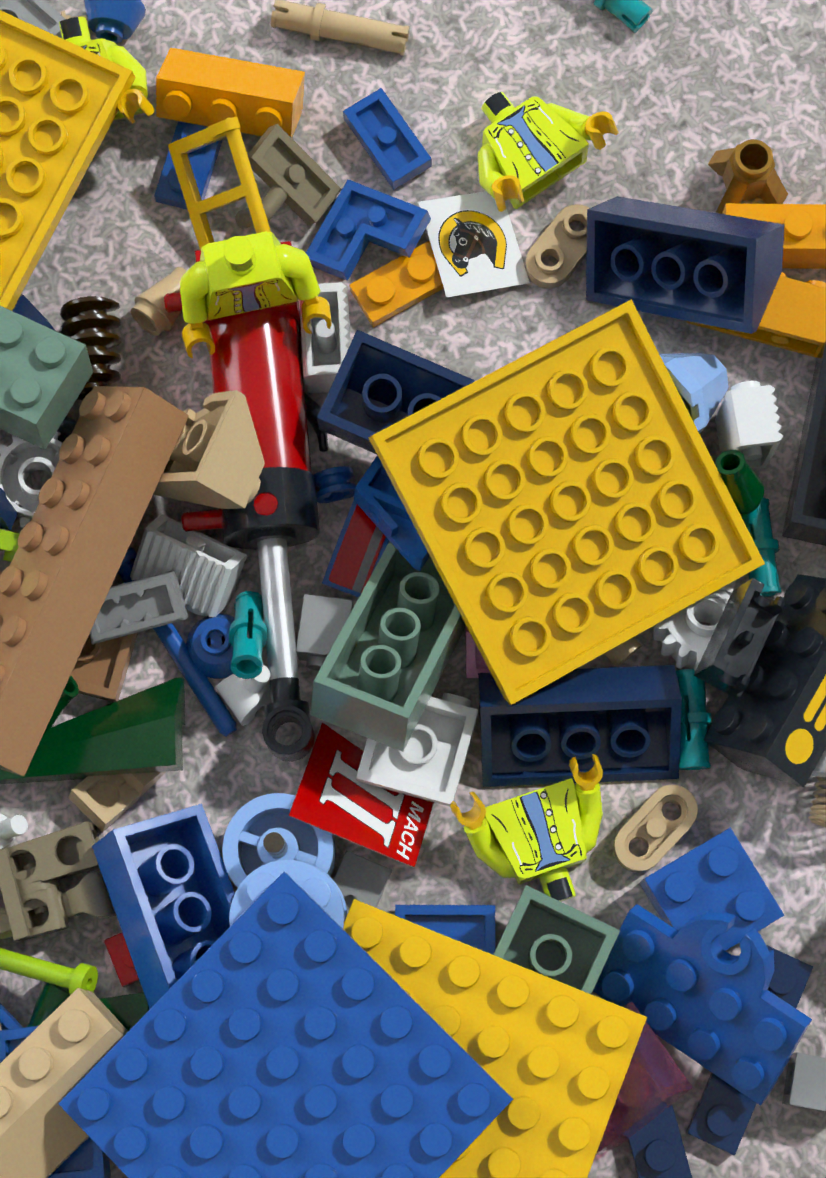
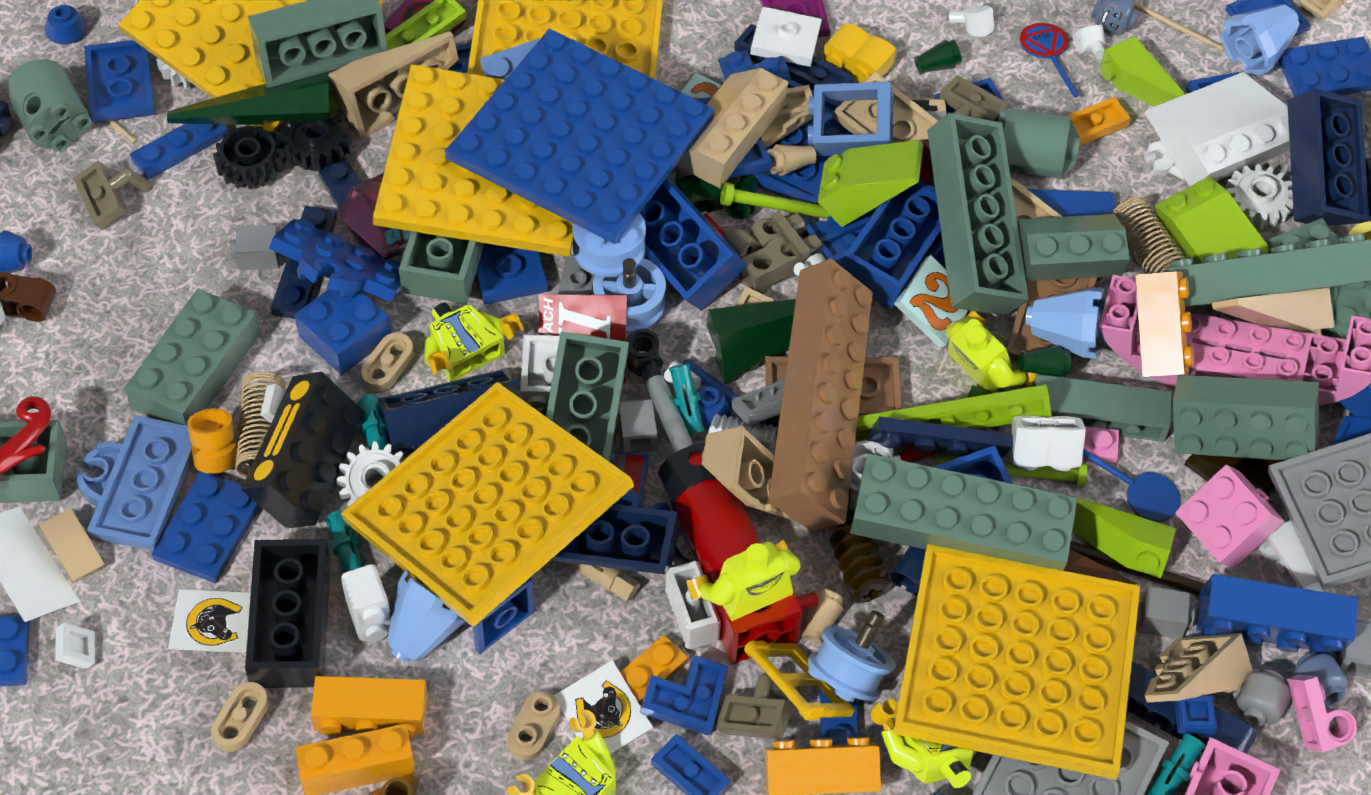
camera: 160 degrees right, 20 degrees down
dark blue slope [586,196,784,334] -> none
black hinge [694,578,786,699] -> none
dark green cone [716,450,764,515] -> none
none -> light blue wheel [807,610,896,702]

